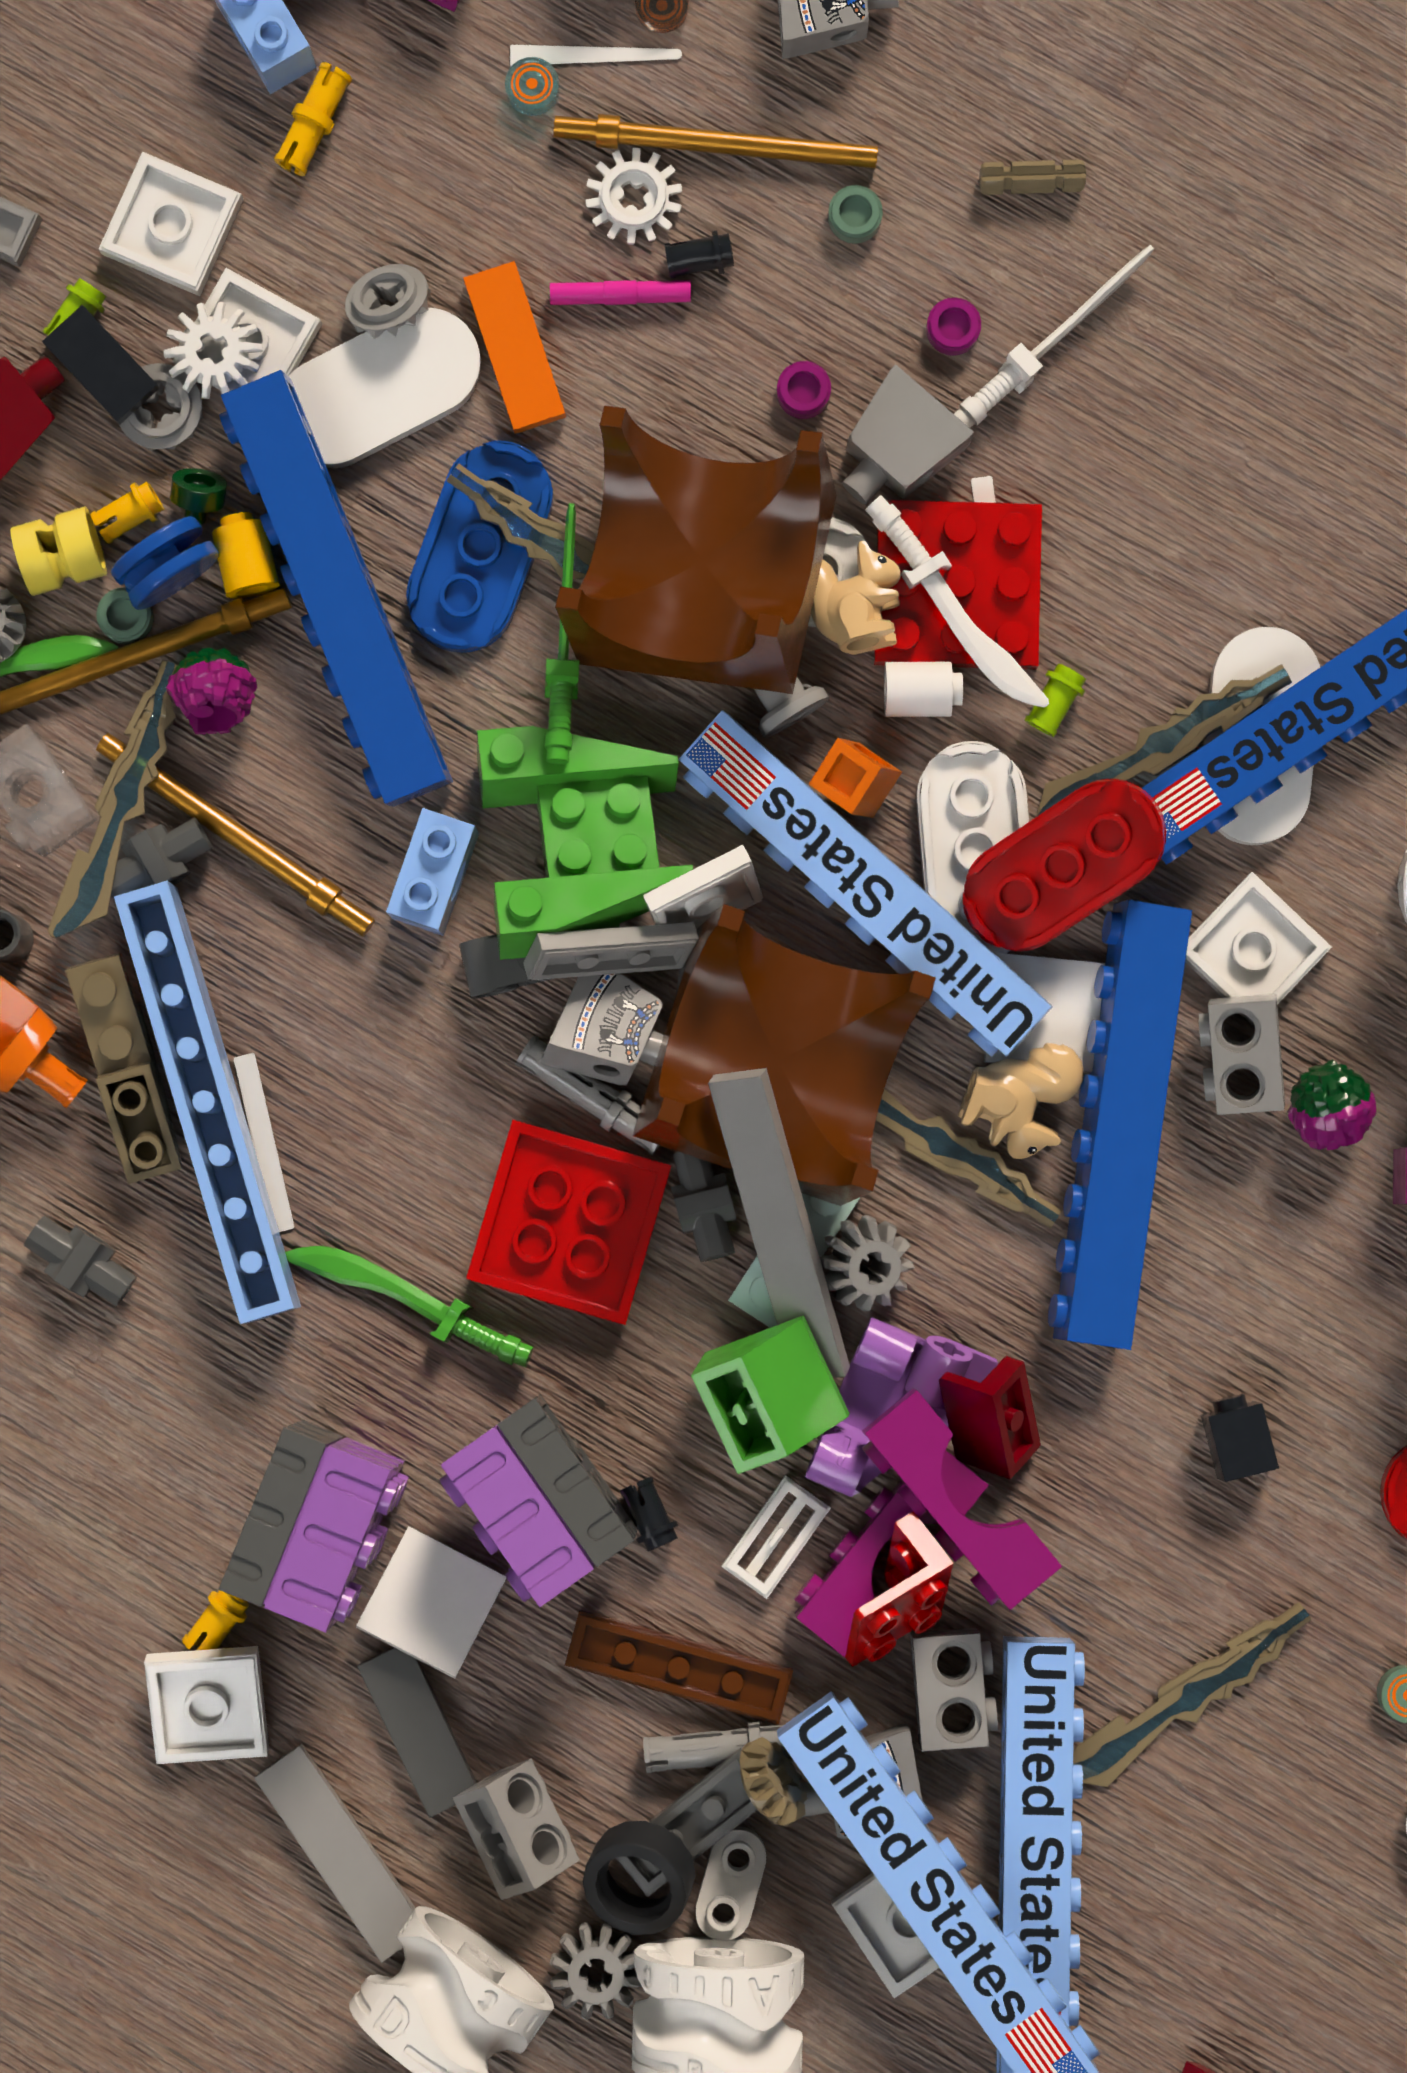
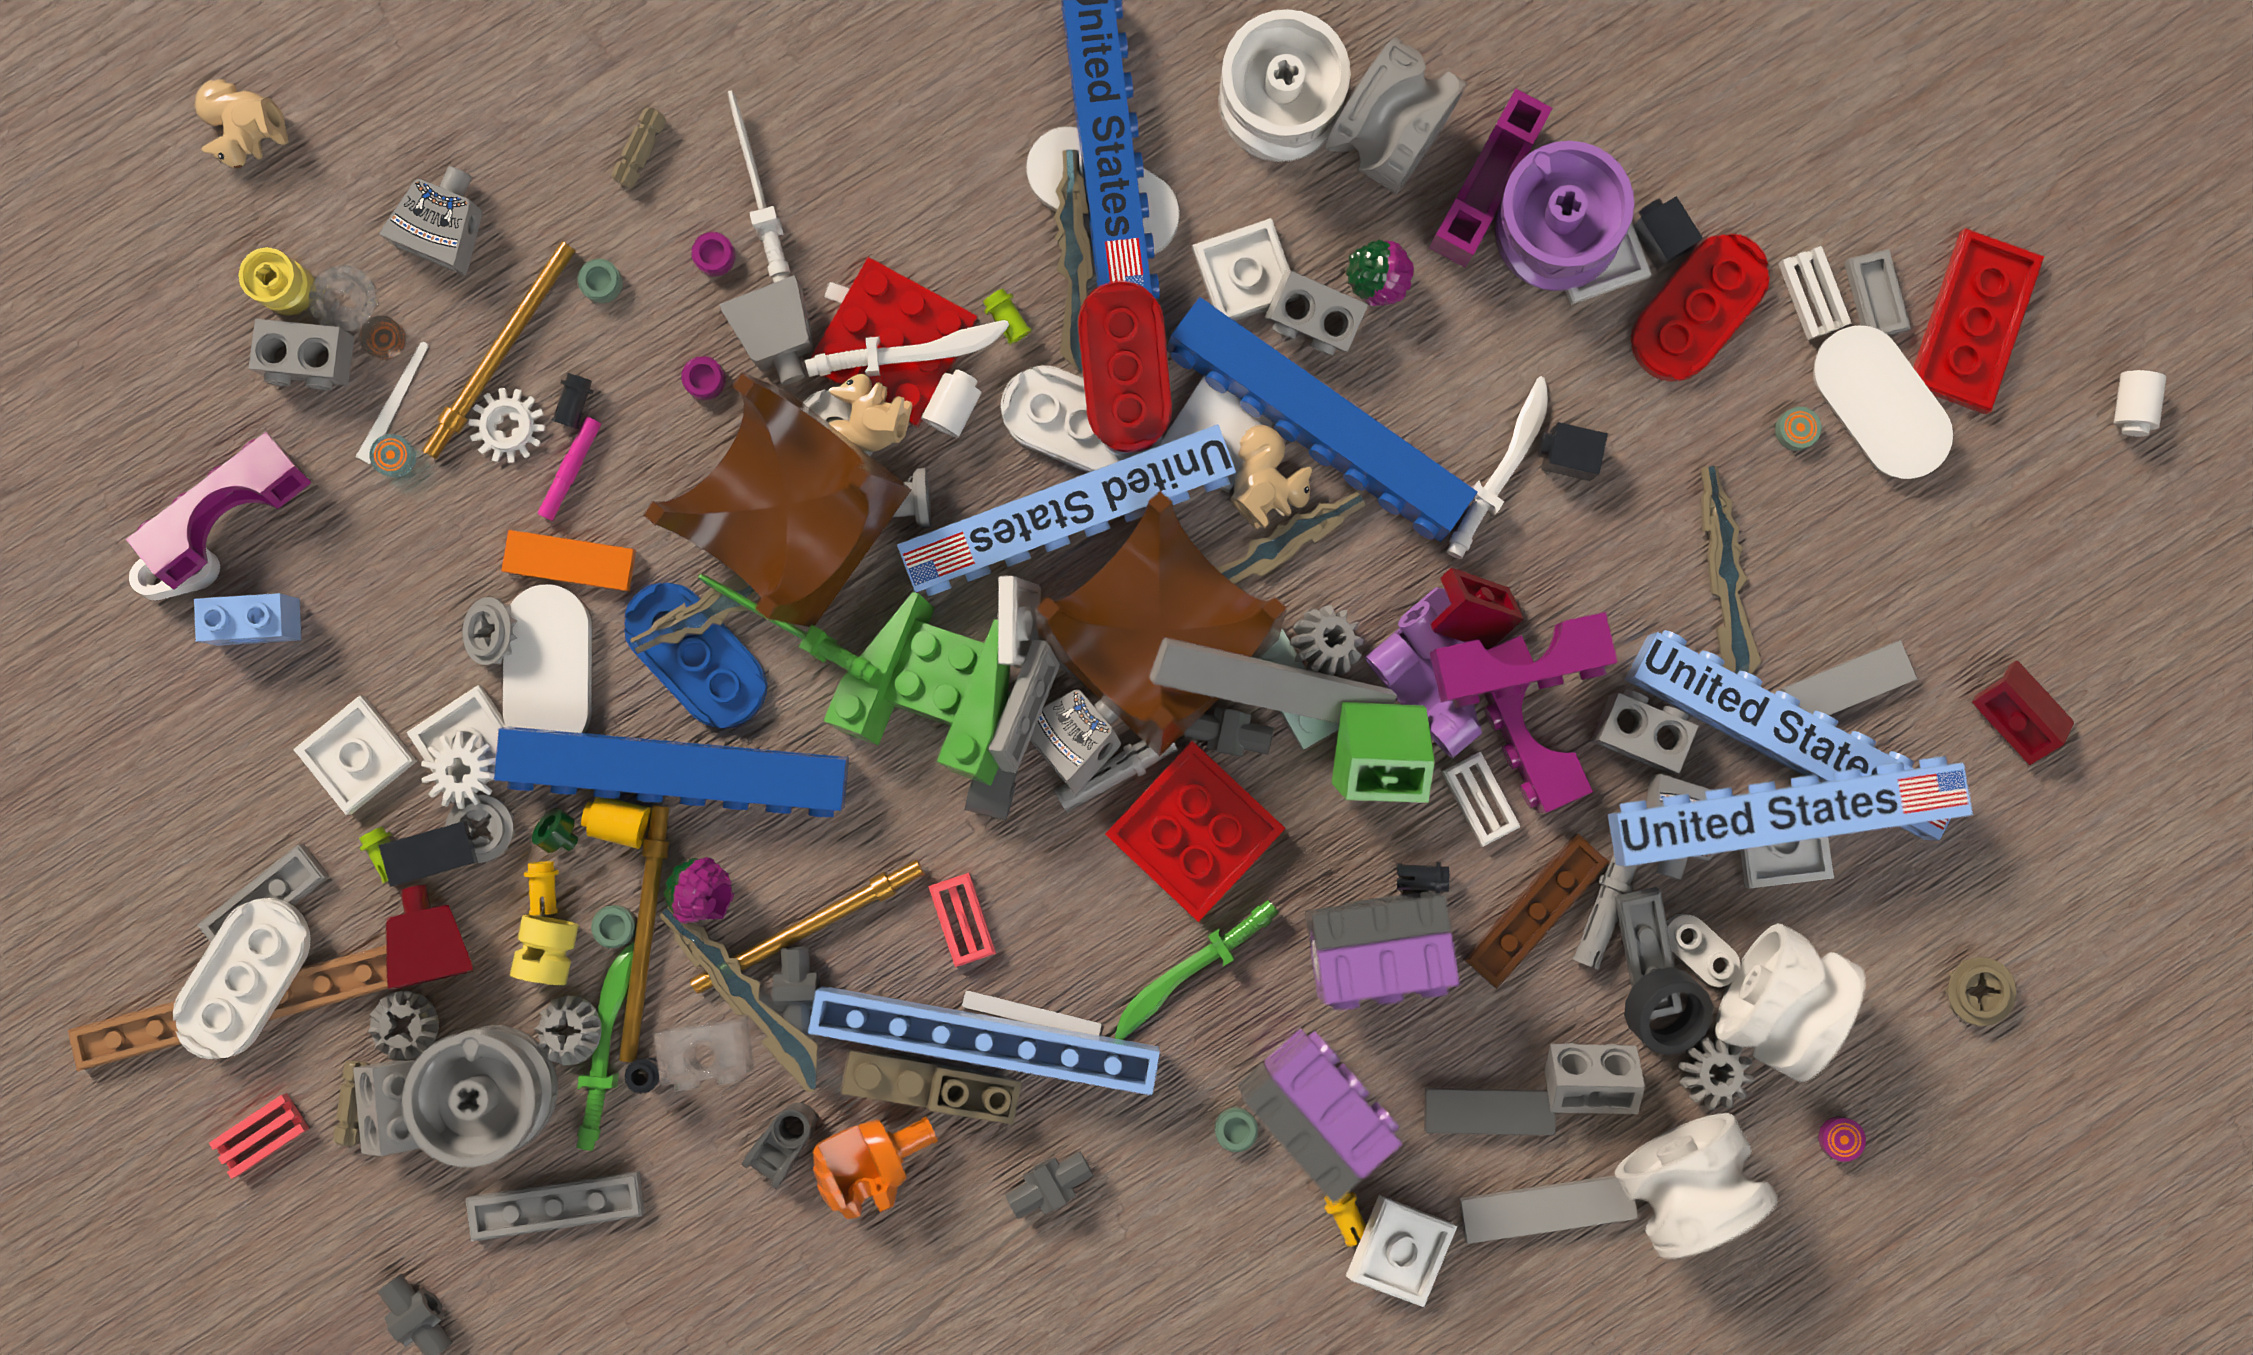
camera: 65 degrees left, 0 degrees up
blue head [111,516,219,610] -> none
yellow pin [274,62,352,176] -> none
white tile [356,1526,506,1679] -> none
light blue brick [386,808,479,936] -> none
dark tan gear [740,1737,808,1827] -> none
orange brick [809,738,902,818] -> none
red bracket [845,1511,954,1667] -> none
none -> coral tile [928,872,996,967]
none -> sand green tile [1214,1107,1258,1152]
none -> white sword [1447,376,1548,559]
none -> light grey tile [1780,640,1917,715]

